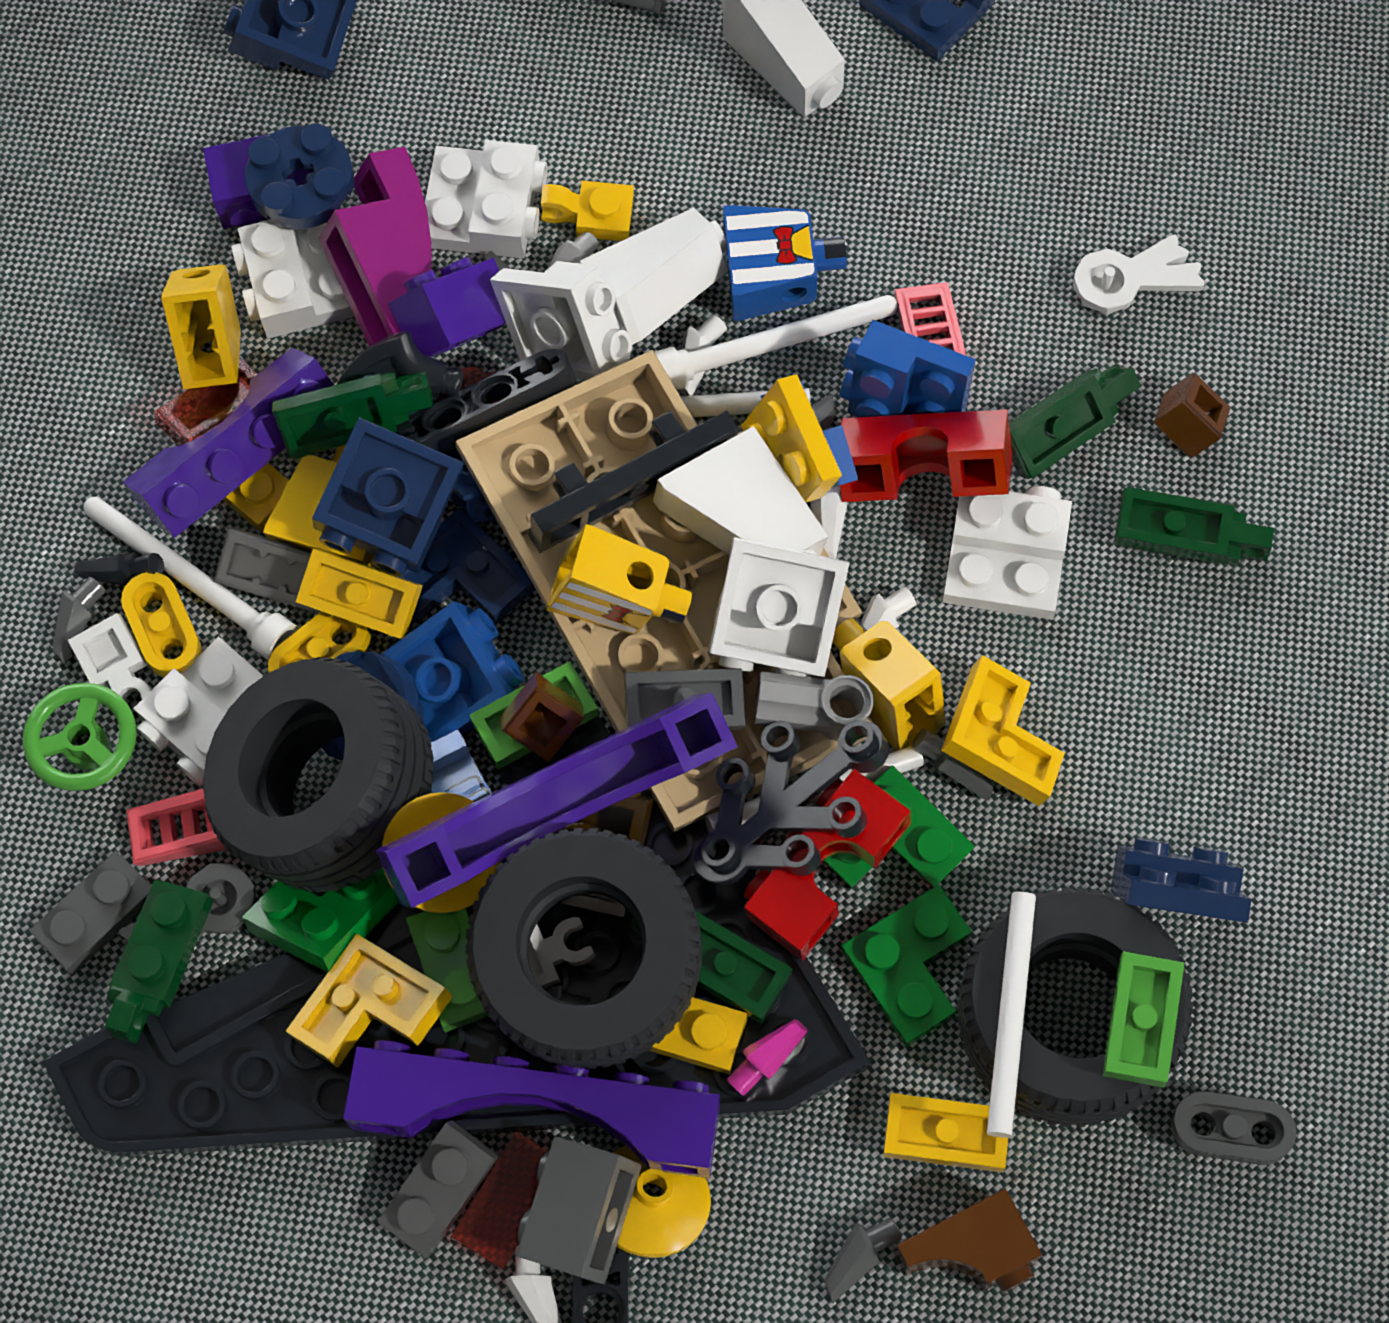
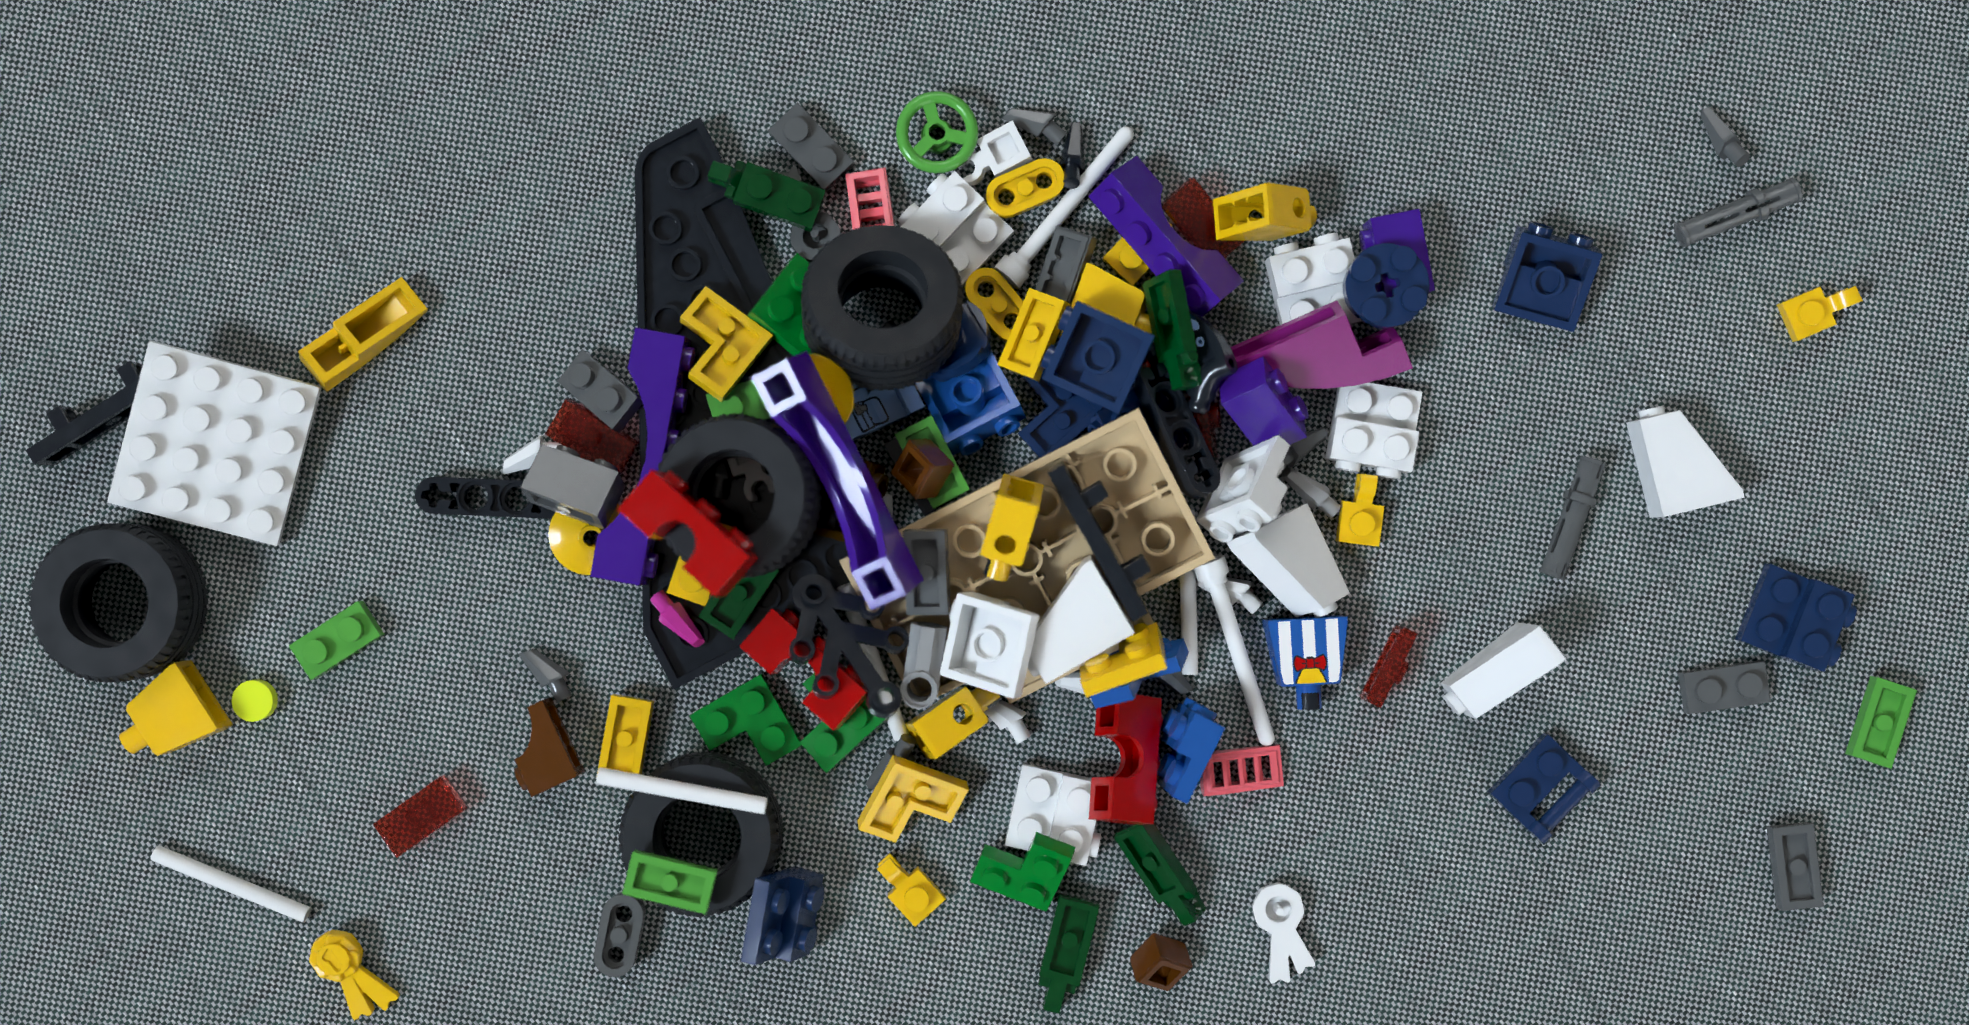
camera: 90 degrees right, 20 degrees up
none -> red arch [617,469,759,597]
none -> yellow plate [877,853,946,927]
none -> green plate [970,832,1075,912]
none -> clear red plate [1360,625,1418,708]

